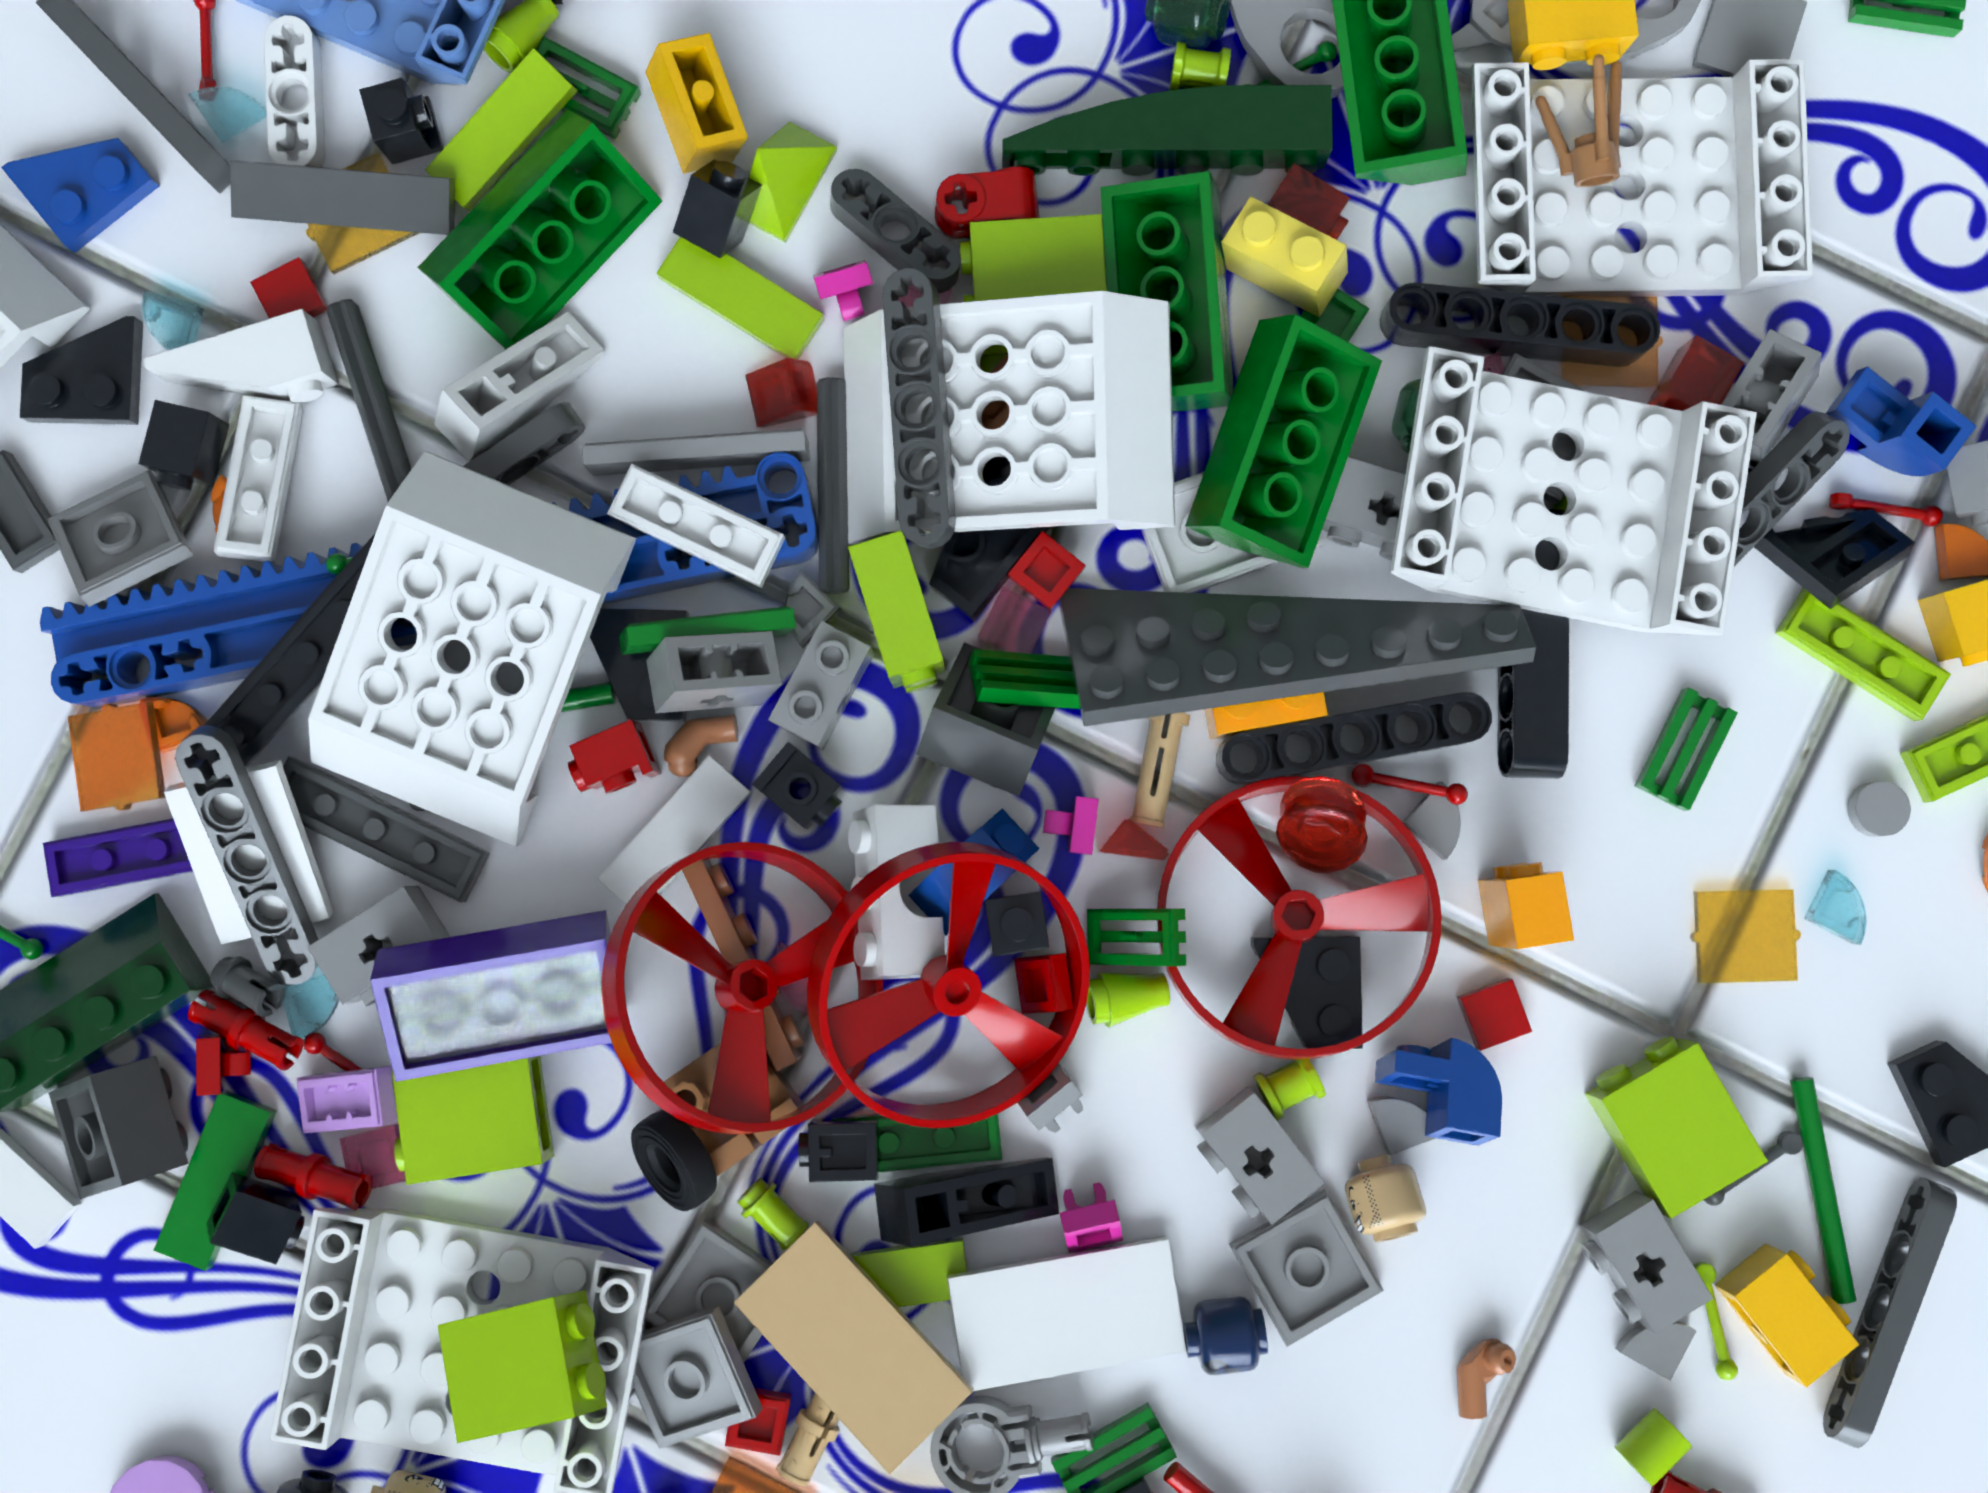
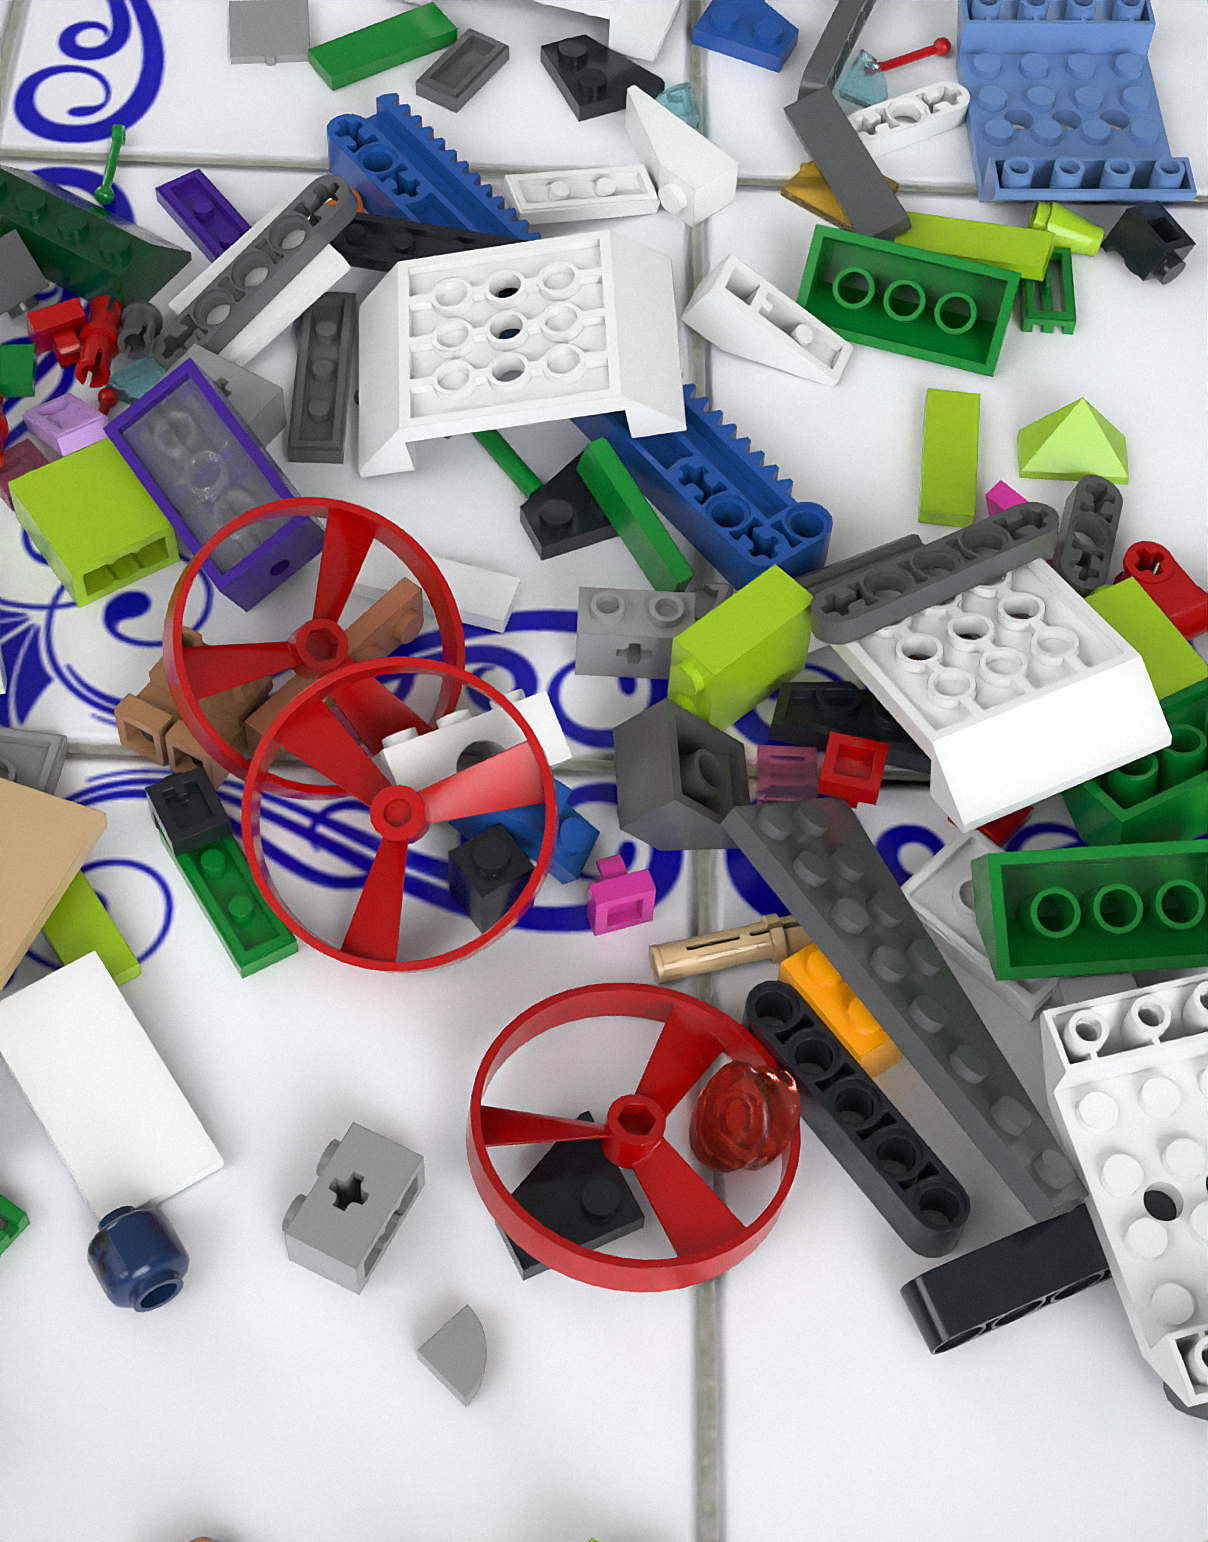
camera: 65 degrees right, 30 degrees down
light grey tile [47,469,193,607] -> none
clear orange piece [68,702,166,812] -> none
black brick [138,400,229,491] -> none
red tile [250,257,328,319] -> none
dark grey axle [327,299,411,502] -> none
black brick [359,78,444,165] -> none
dark grey beam [464,402,586,485] -> none
red brick [568,719,662,794] -> none
light grey tile [582,428,810,476] -> none
white tile [607,463,786,588] -> none
black tyre [631,1110,717,1211] -> none
yellow brick [645,32,748,174] -> none
light grey brick [646,631,782,713] -> none
nougat arm [664,715,738,777] -> none
black brick [672,159,762,258] -> none
lime pin [737,1178,809,1251] -> none
clear red slope [745,358,817,428] -> none
black brick [752,742,843,829] -> none
black slope [874,1157,1059,1247] -> none
green tile [968,649,1080,709] -> none
red tile [1014,953,1074,1014] -> none
light grey tile [1017,1063,1083,1133] -> none
dark pink tile [1059,1182,1123,1253] -> none
lime cone [1086,972,1170,1028] -> none
green tile [1087,908,1186,967] -> none
clear red slope [1097,819,1169,861] -> none
light grey tile [1229,1189,1384,1347] -> none
lime bush [1253,1059,1326,1121] -> none
tan head [1345,1155,1427,1243] -> none
red hinge [1352,764,1468,805] -> none
blue brick [1375,1038,1502,1146] -> none
light grey tile [1402,781,1461,860] -> none
red tile [1457,978,1532,1051] -> none
light orange brick [1478,862,1574,949] -> none
green tile [1634,687,1738,811] -> none

